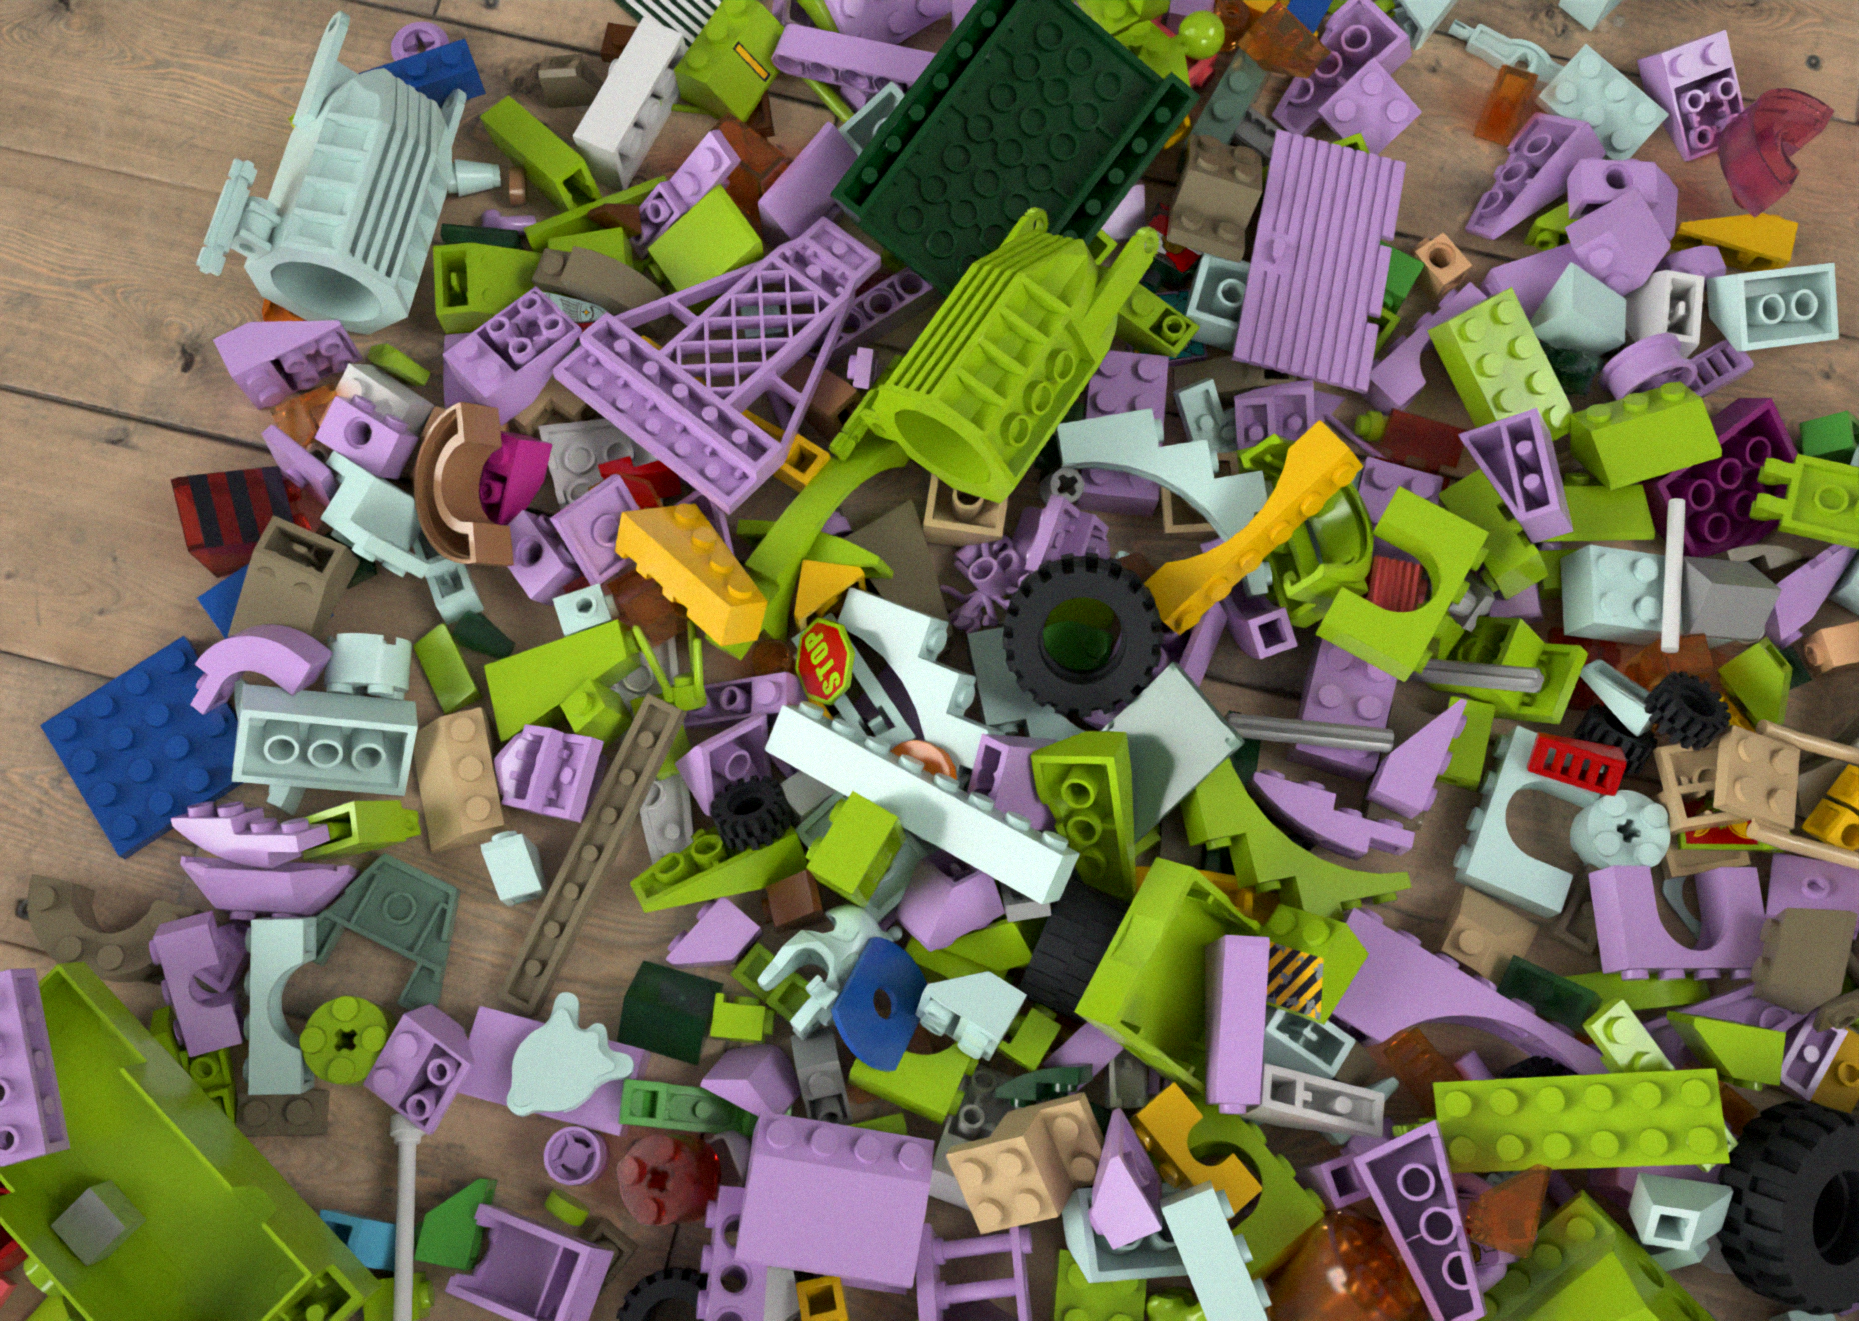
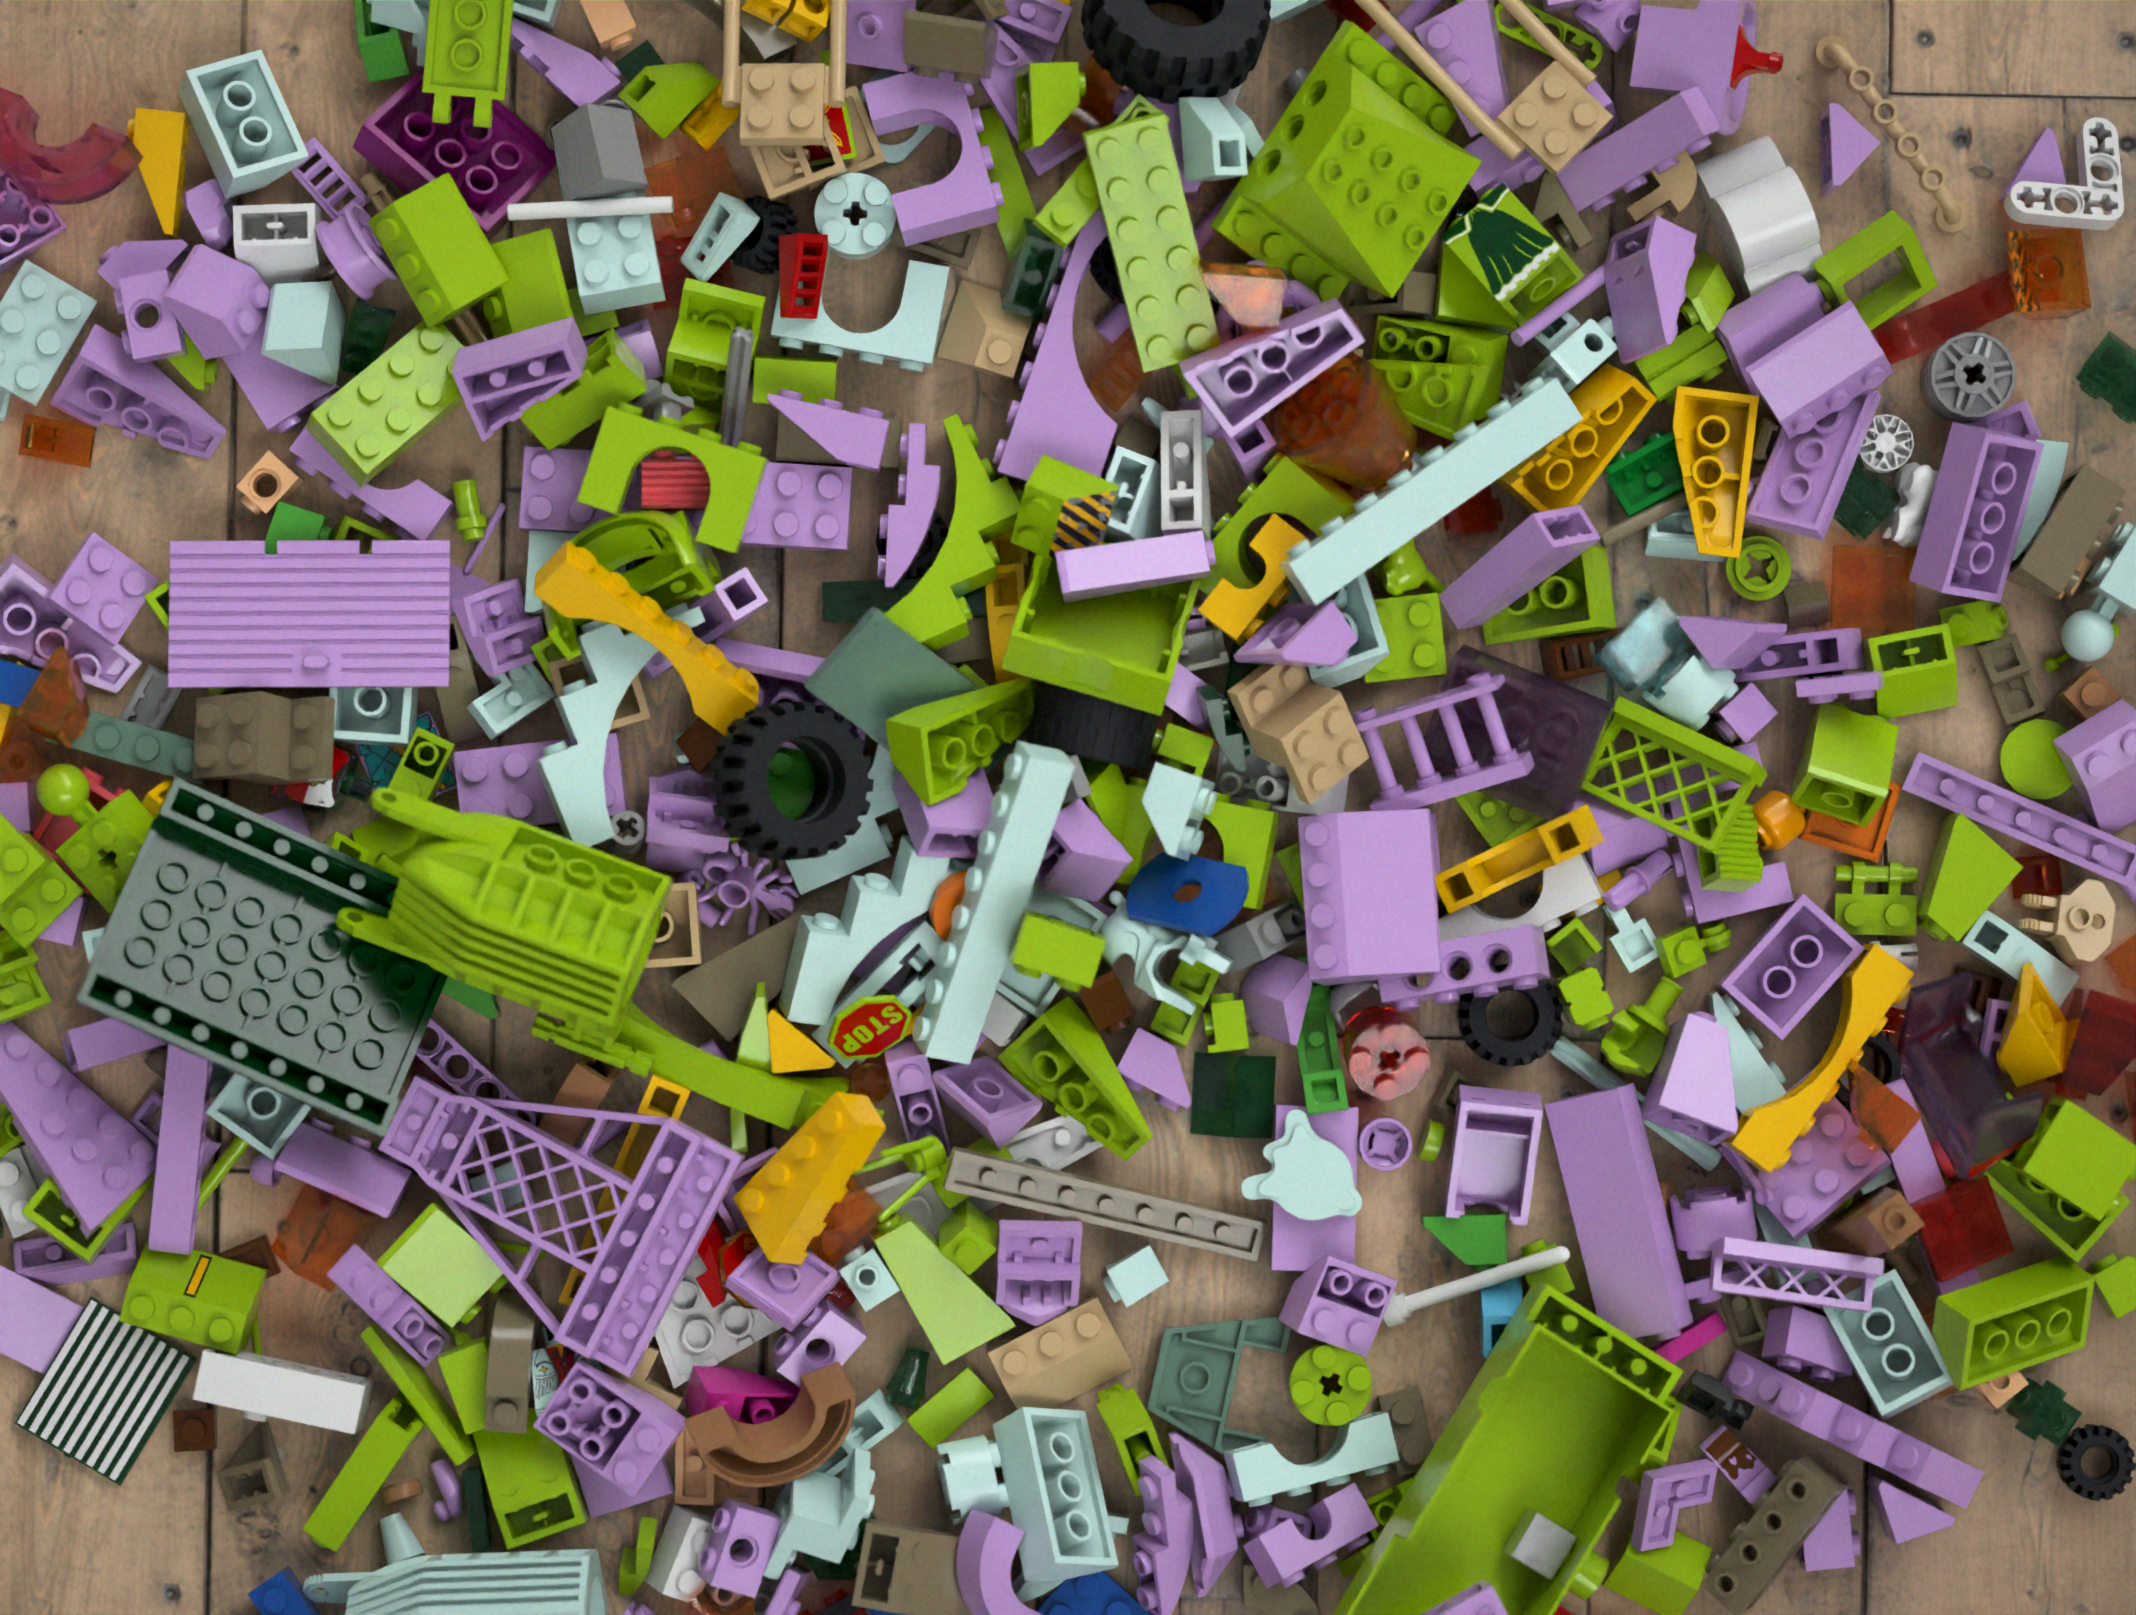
camera: 105 degrees left, 15 degrees up
reddish brown slope [587,203,642,239] -> none
black tyre [711,775,792,851] -> none
lavender plate [847,347,882,390] -> none
light grey axle [1227,713,1394,753] -> none
clear red plate [1374,407,1469,491] -> none
black tyre [1644,671,1731,750] -> none
dark tan slope [1704,545,1802,572] -> none

